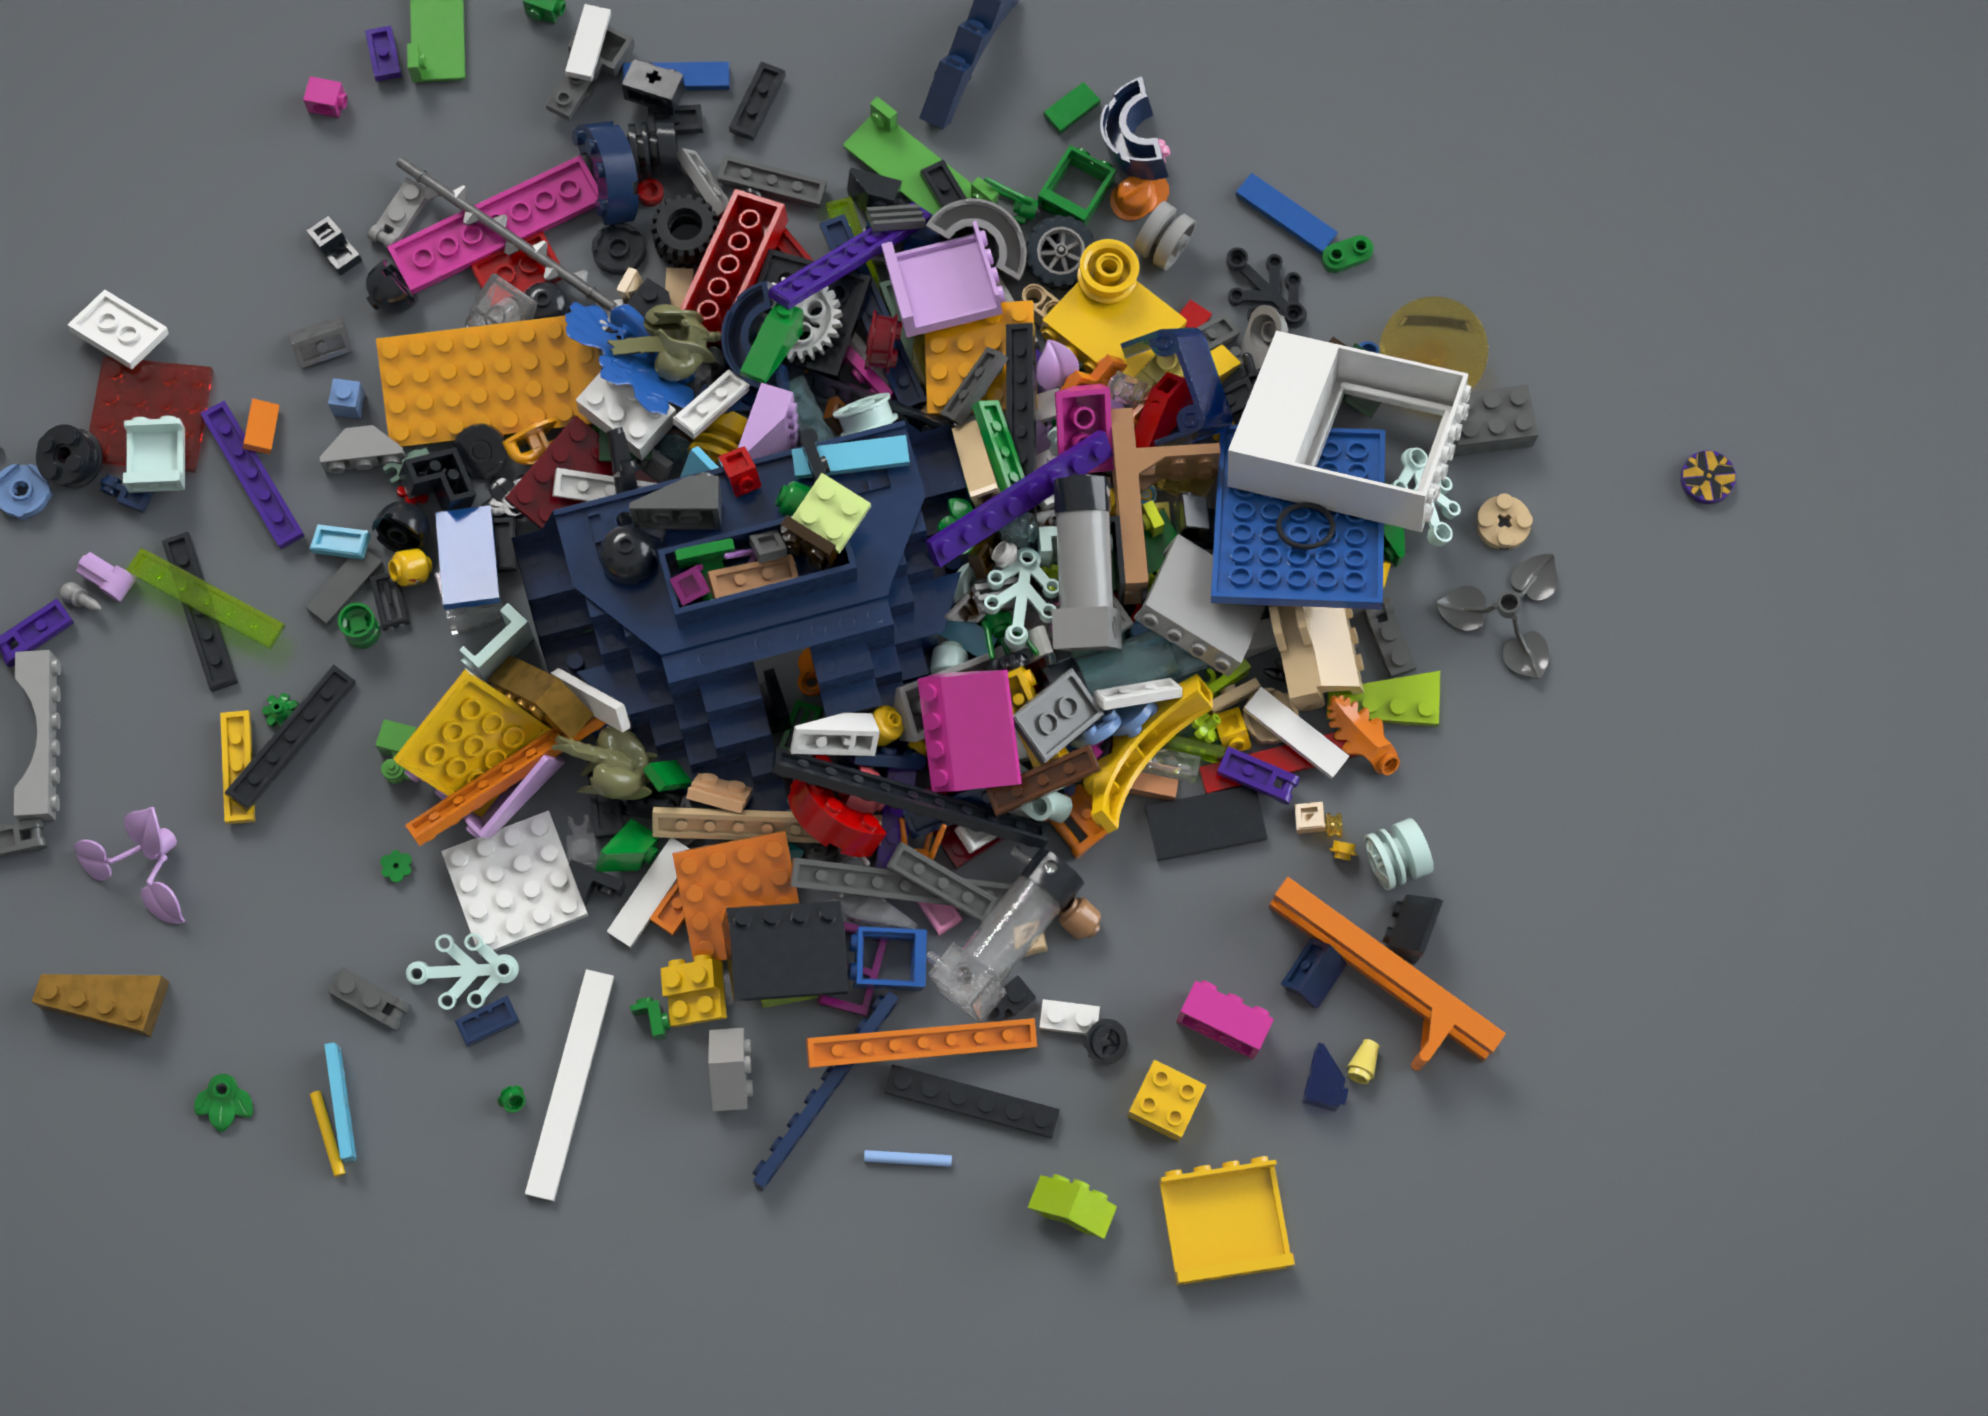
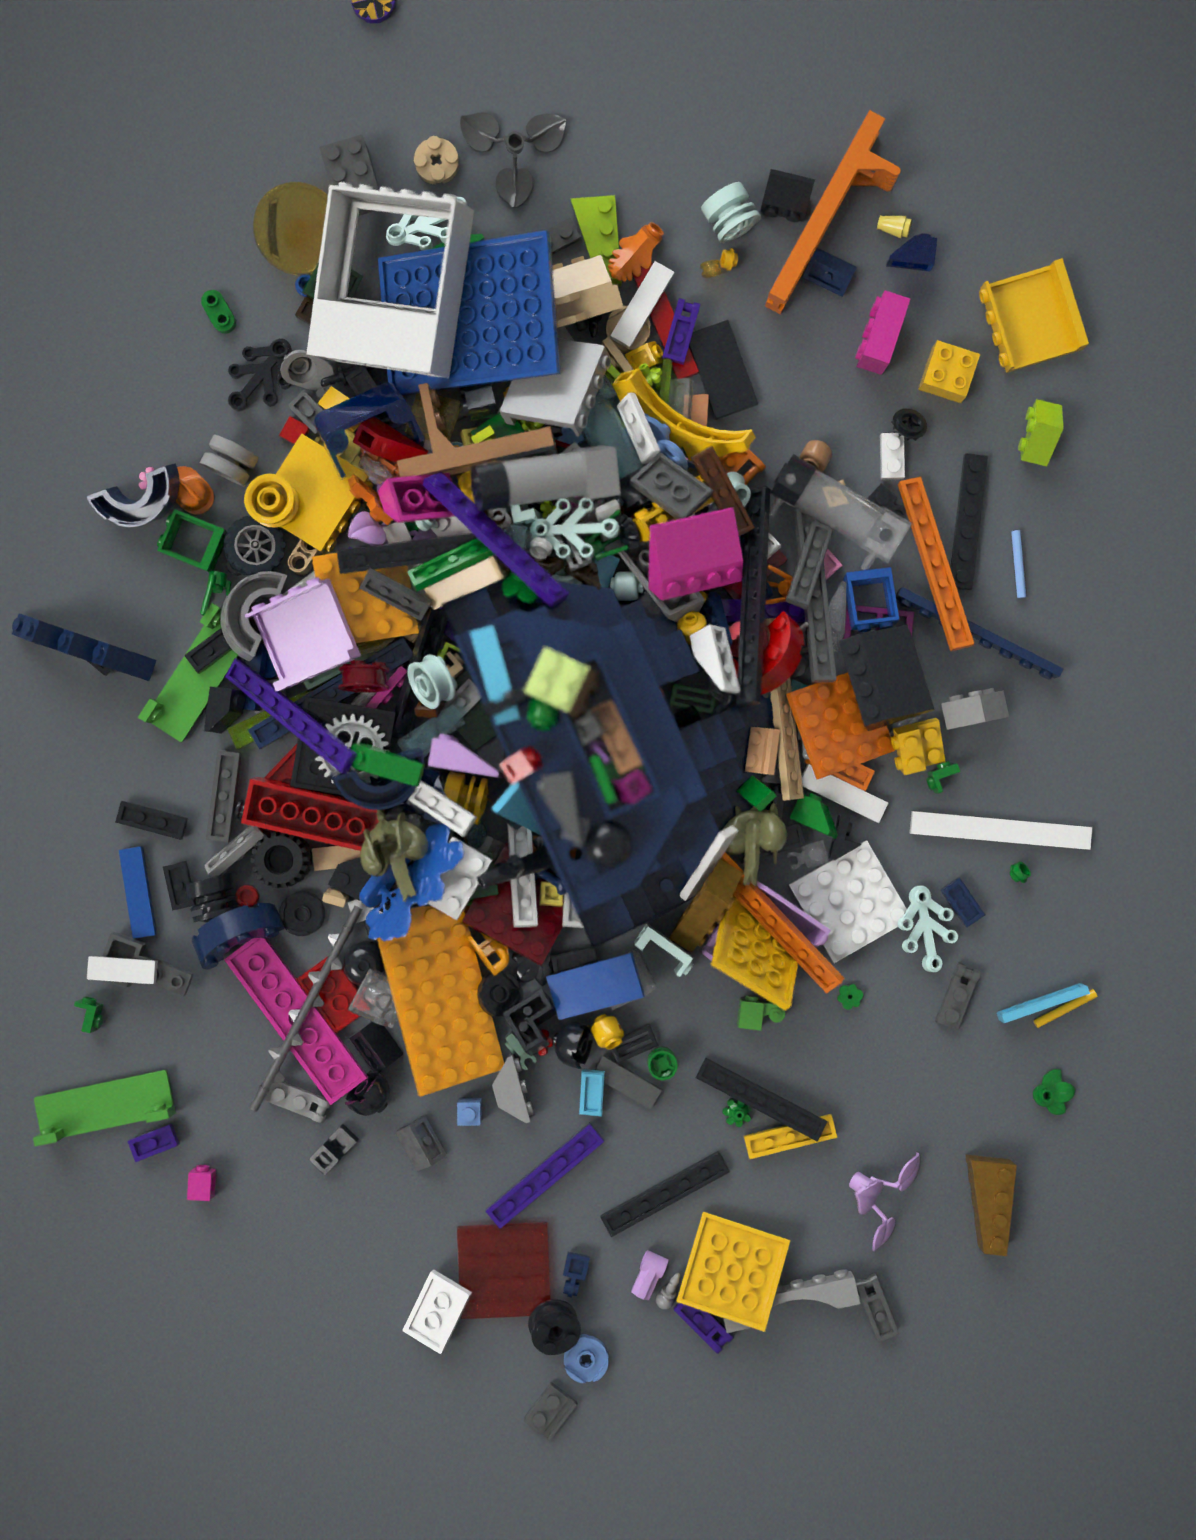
camera: 90 degrees left, 15 degrees up
light aqua panel [123,416,185,493] -> none
clear neon green tile [126,547,286,650] -> none
orange tile [242,398,280,455] -> none
brick [622,59,685,115] -> none
dark grey tile [866,204,926,232] -> none
green tile [1043,82,1101,134] -> none
blue tile [1235,173,1338,255] -> none
black tyre [1276,502,1336,550] -> none
tan tile [1295,802,1326,834] -> none
none -> black panel [349,1018,403,1072]
none -> yellow plate [676,1212,790,1332]

